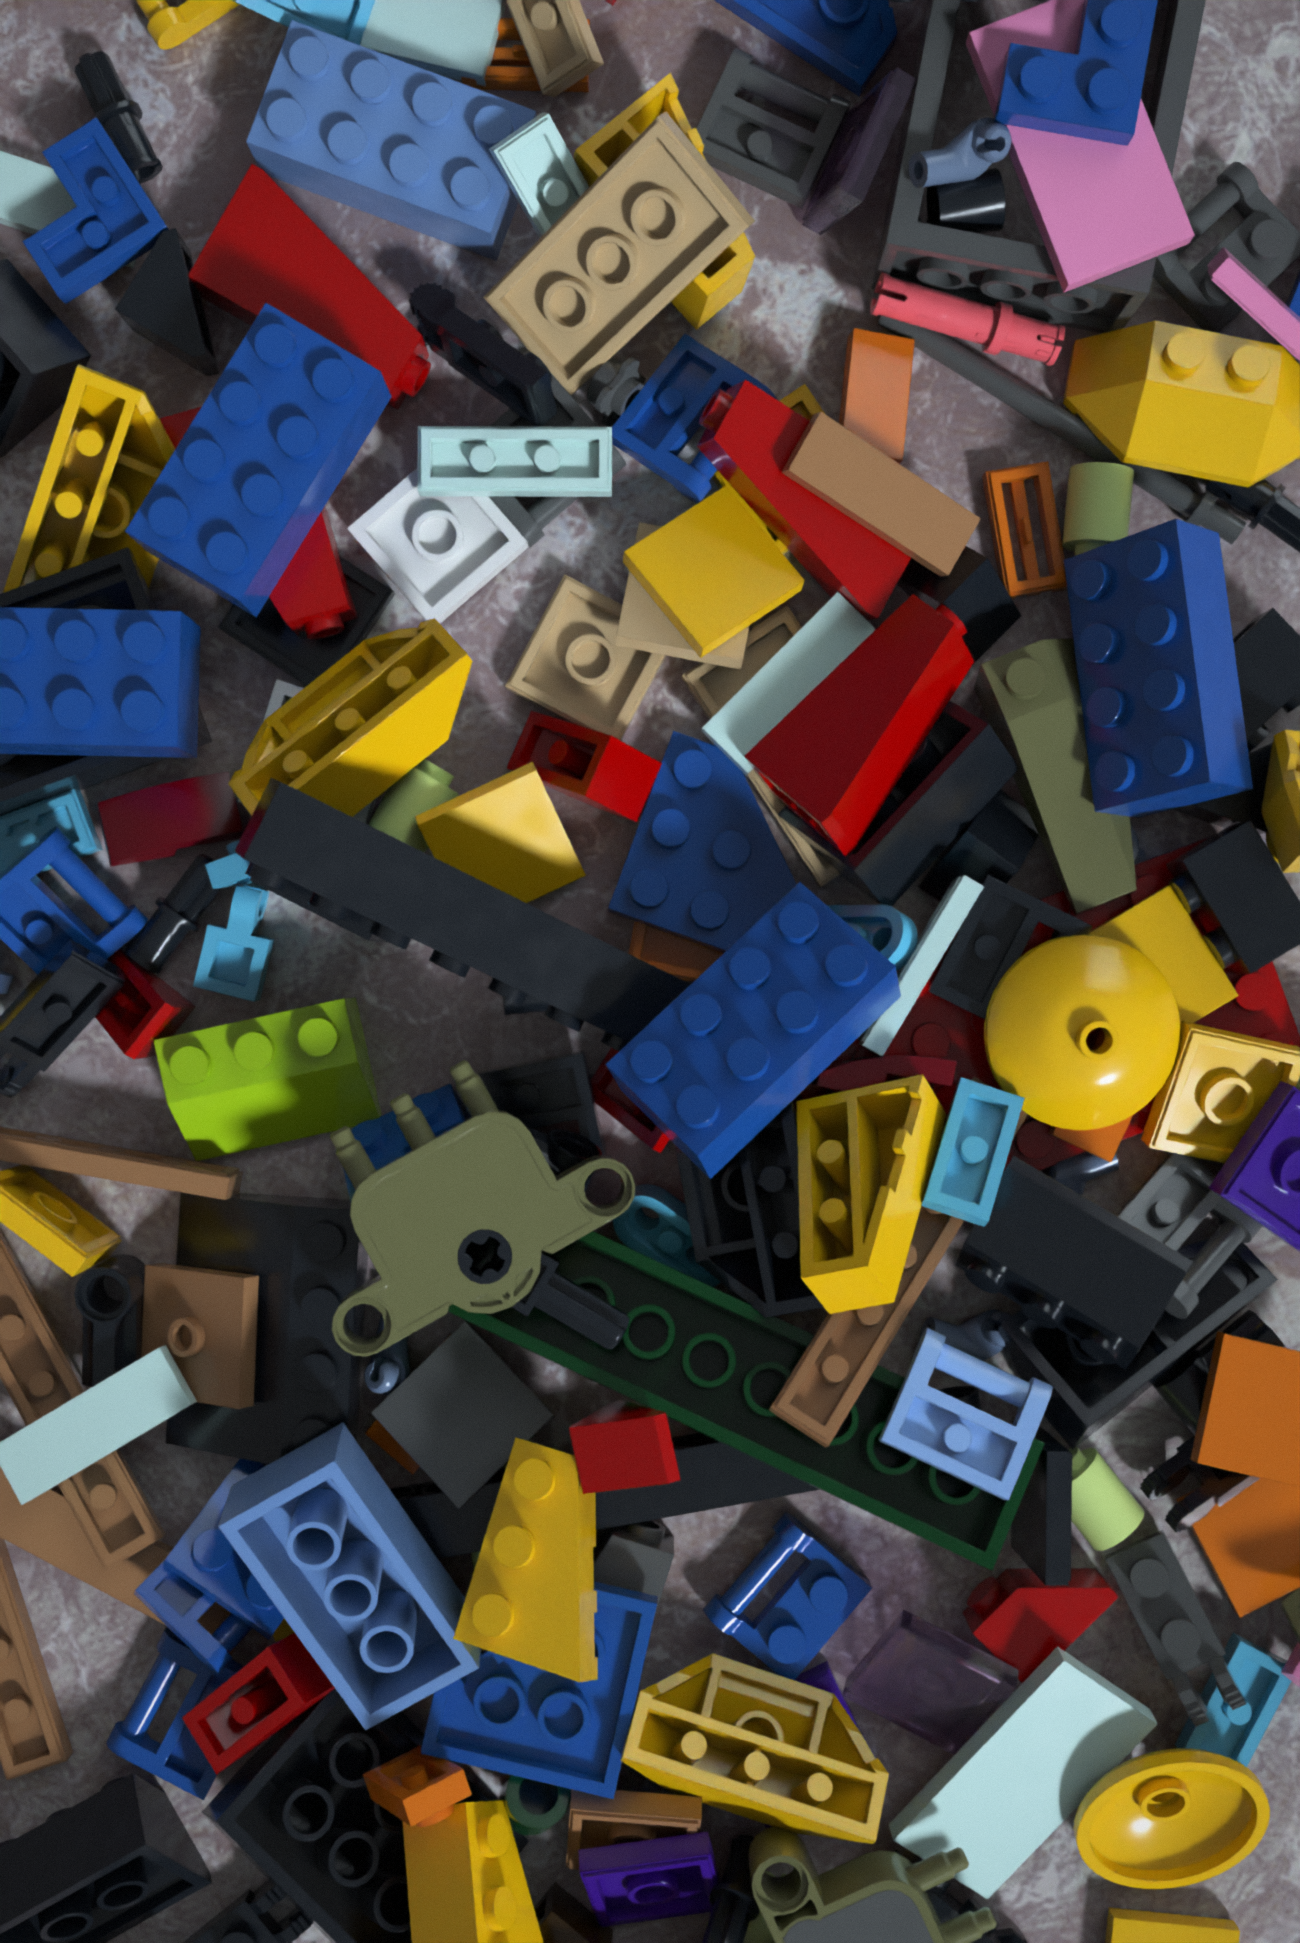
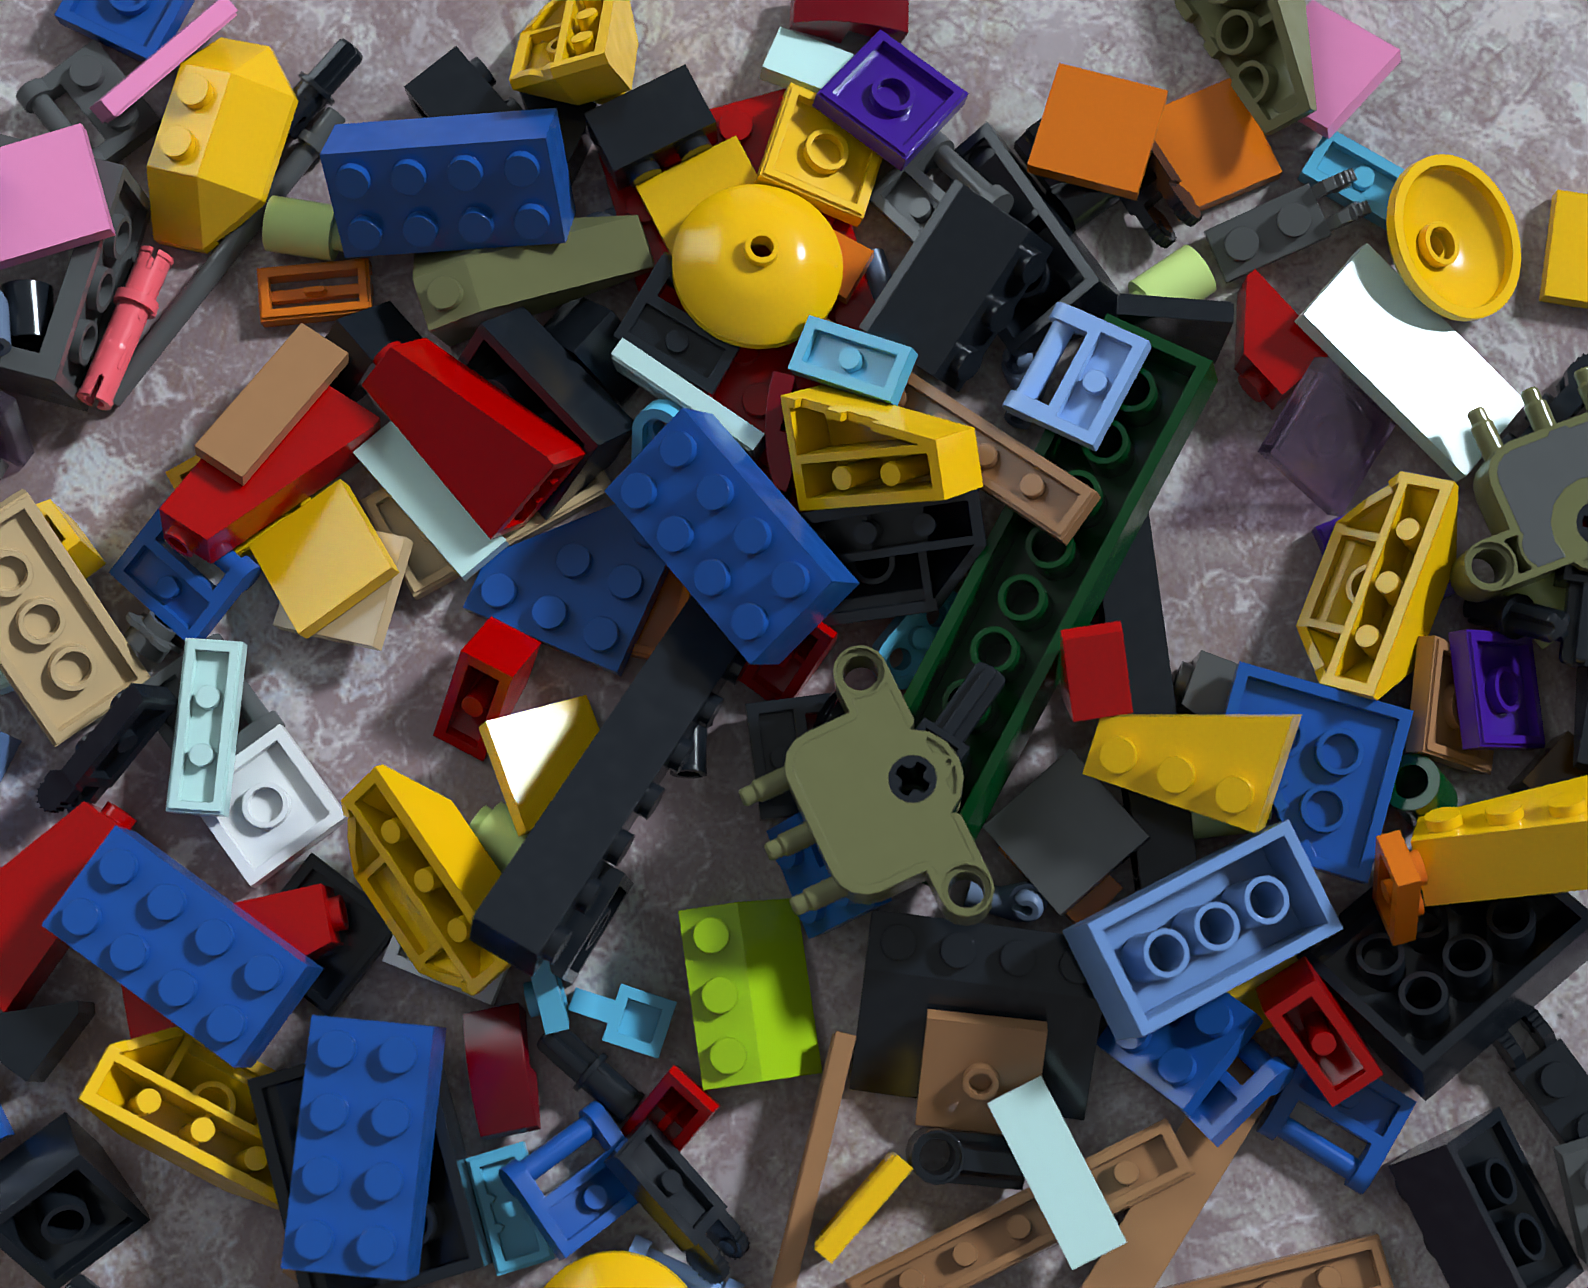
camera: 85 degrees left, 10 degrees down
tan tile [505,574,667,740] -> none
blue plate [703,1512,872,1680] -> none
orange tile [839,328,915,464] -> none

